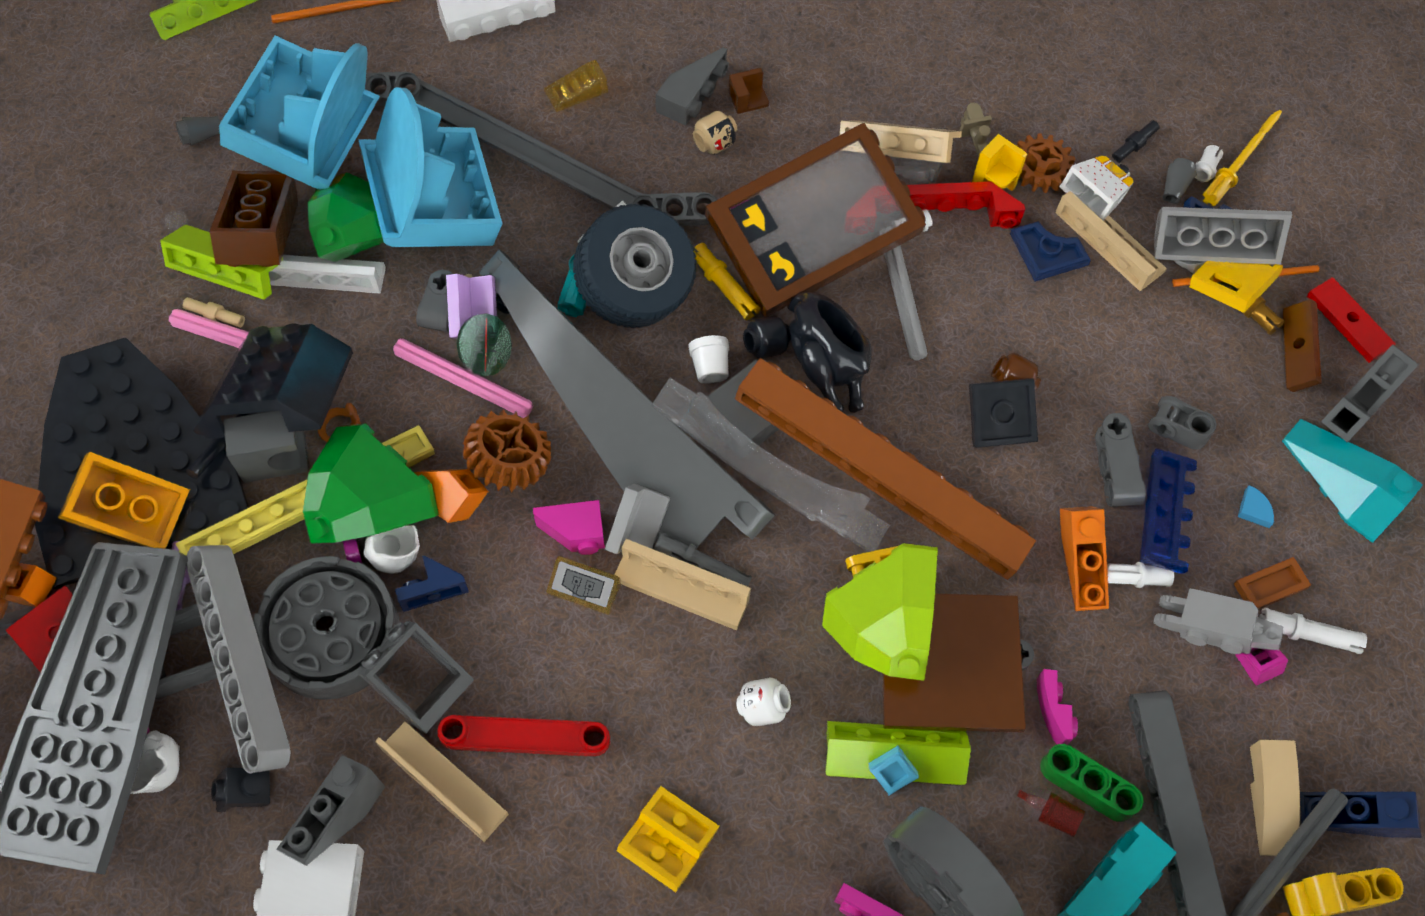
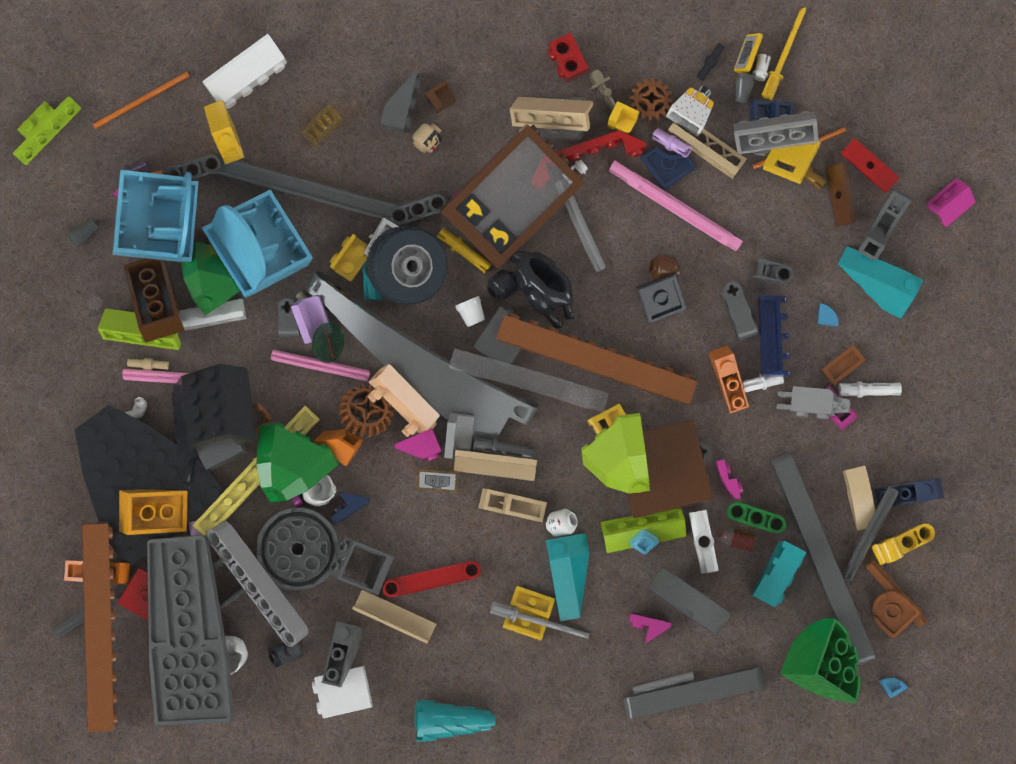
camera: 10 degrees left, 20 degrees up
none -> white arm [125,397,147,419]
none -> yellow brick [204,100,245,165]
none -> yellow bracket [330,234,368,283]
none -> light nougat brick [368,364,440,437]
none -> tan slope [478,488,547,522]
none -> light grey piece [490,601,590,639]
none -> teal wedge [546,533,589,621]
none -> red brick [547,32,589,83]
none -> bright pink piece [609,161,743,251]
none -> lavender pin [652,128,692,158]
none -> white piece [689,510,719,574]
none -> slope [734,33,763,74]

